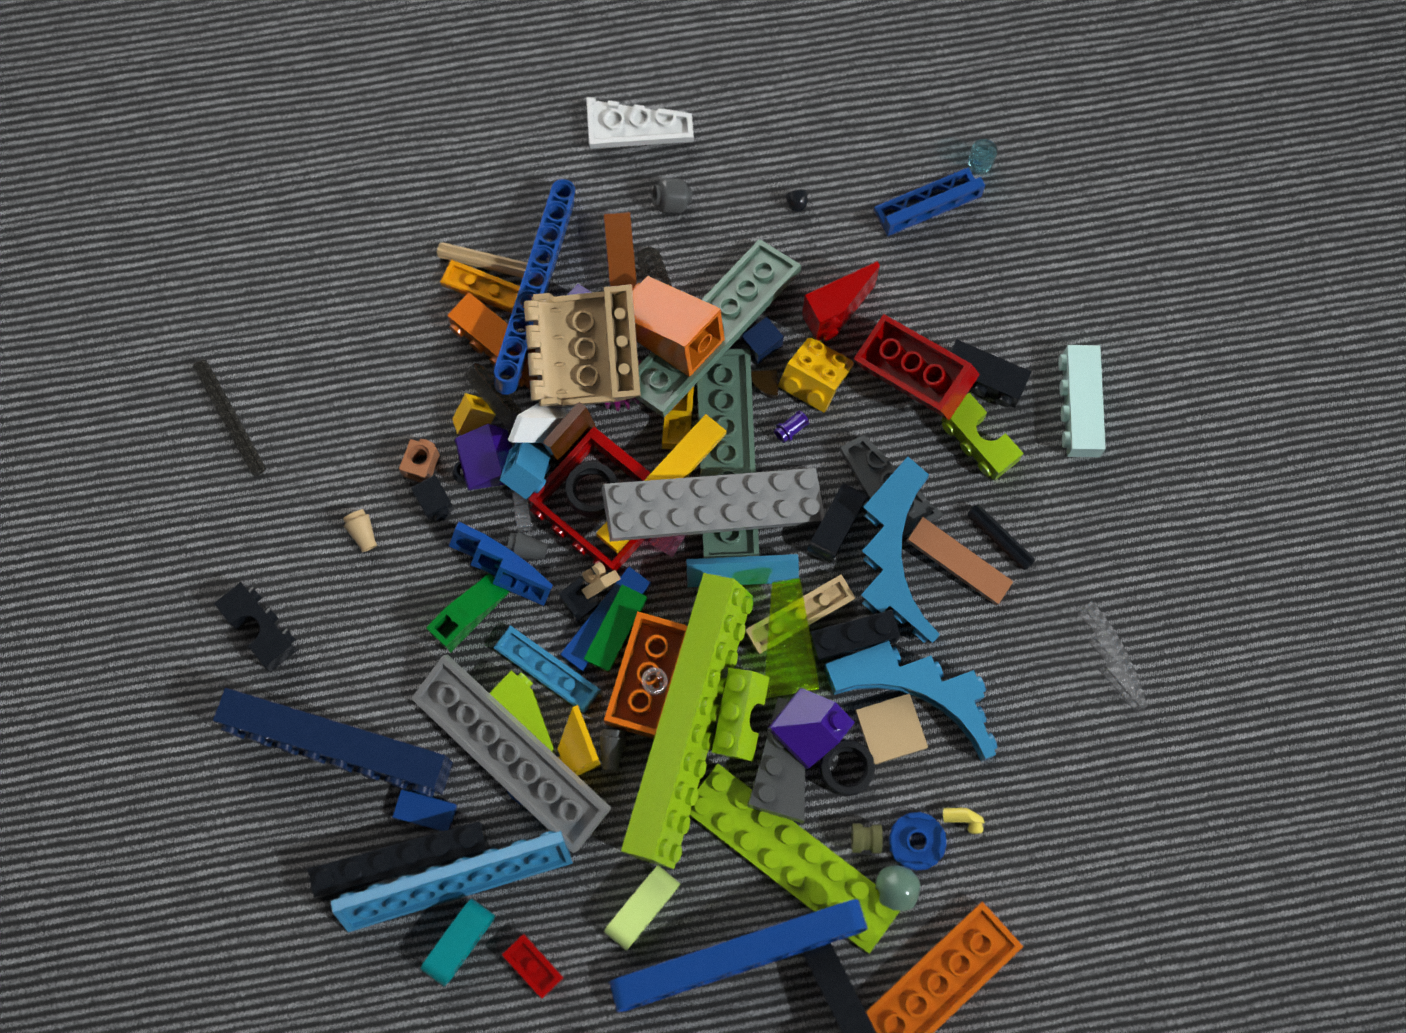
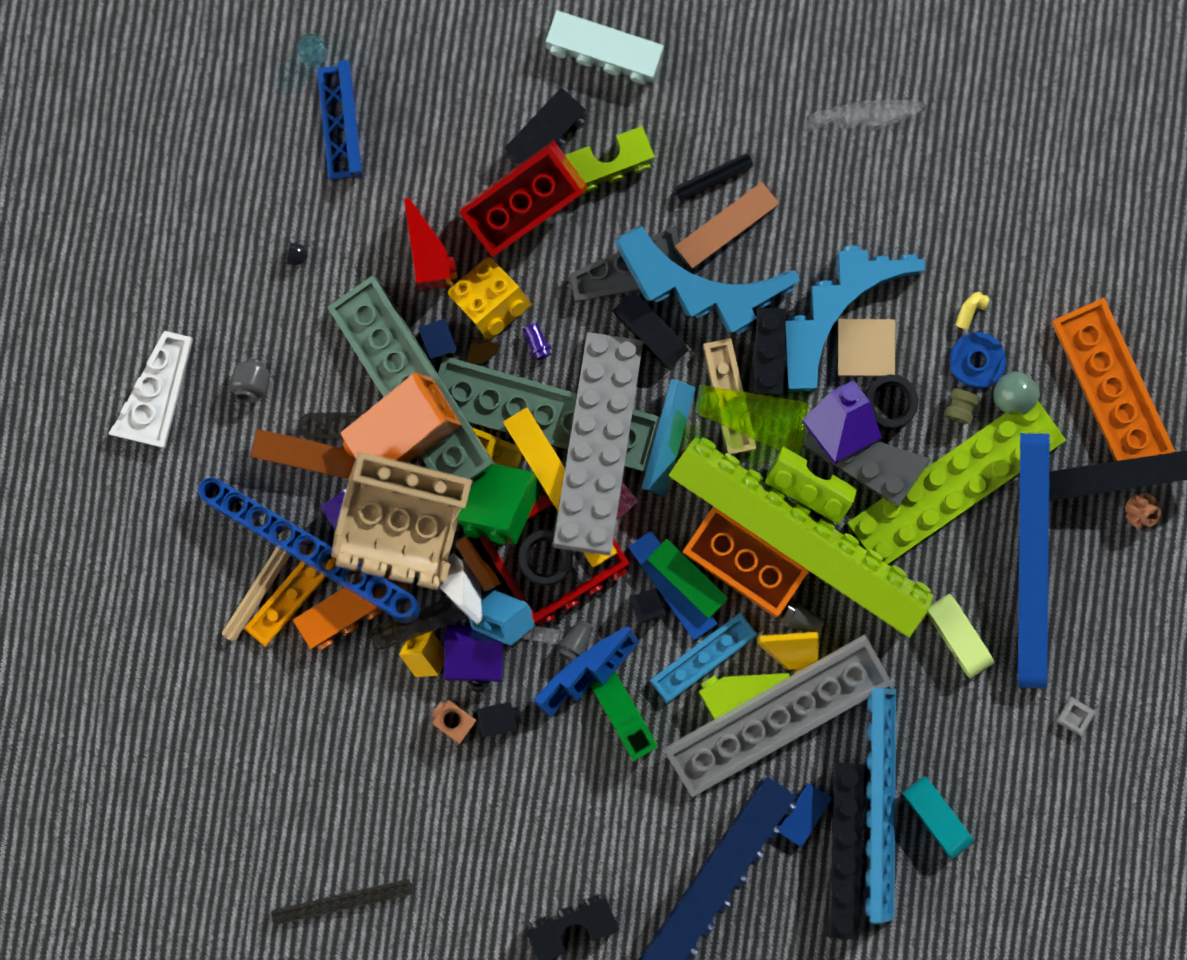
camera: 75 degrees left, 10 degrees up
tan cone [343,509,377,553] -> none
red plate [502,934,564,999] -> none
tan tile [582,562,621,599] -> none
clear bush [642,667,668,695] -> none
none -> green brick [457,464,542,545]

